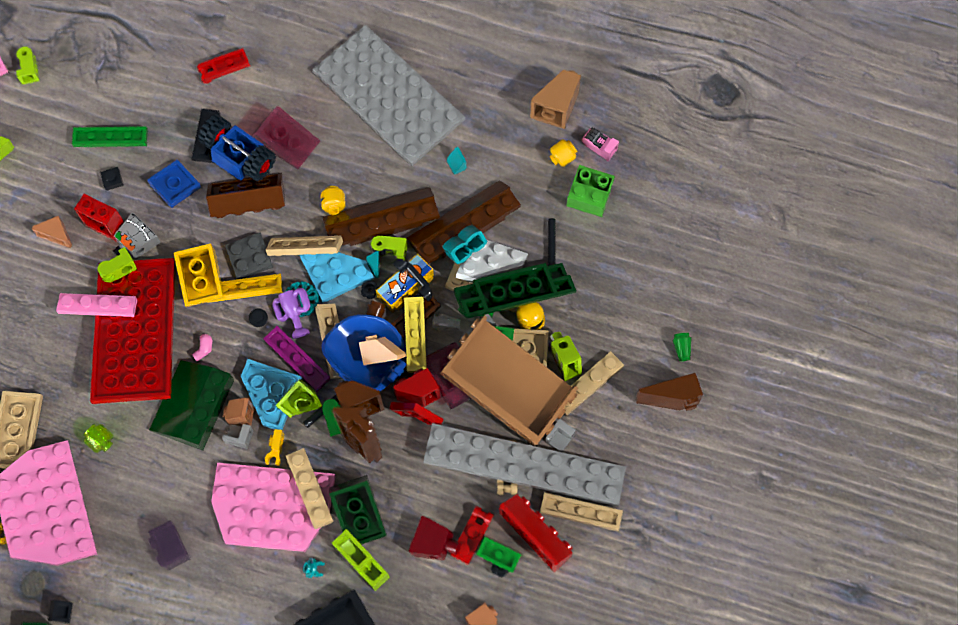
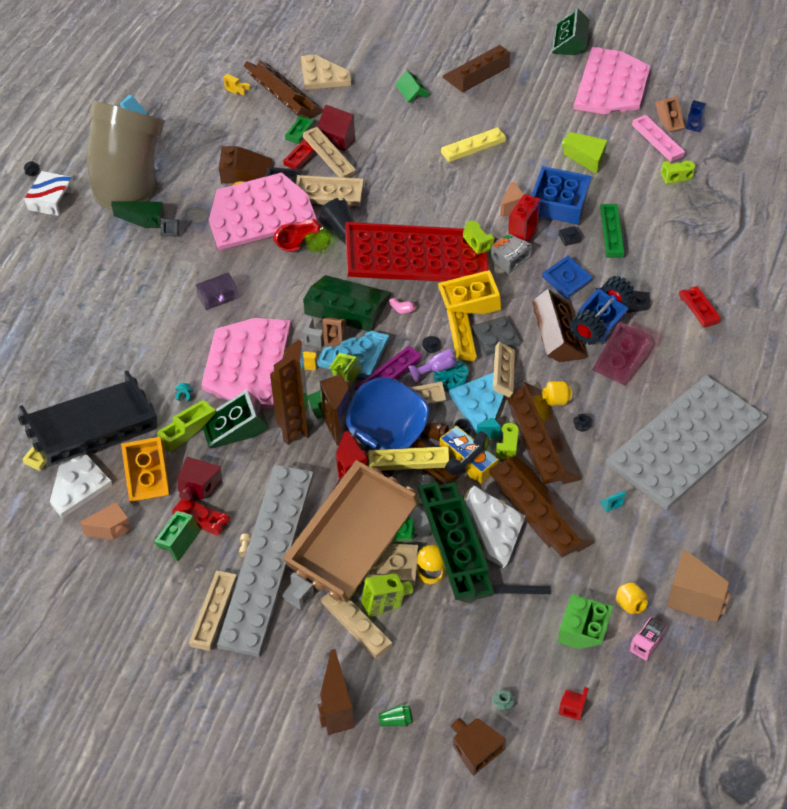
camera: 90 degrees right, 20 degrees down
bright pink plate [56,293,137,317] -> none
tan plate [286,448,334,530] -> none
light nougat slope [359,335,406,365] -> none
red tile [389,402,443,425] -> none
teal brick [442,225,488,264] -> none
red slope [499,494,573,573] -> none
none -> light orange slope [121,437,170,502]
none -> red piece [273,218,321,252]
none -> black cone [317,198,355,245]
none -> reddish brown torso [451,718,506,776]
none -> sand green plate [492,690,514,712]
none -> blue slope [531,166,592,225]
none -> red panel [558,687,589,721]
none -> black plate [573,414,592,432]

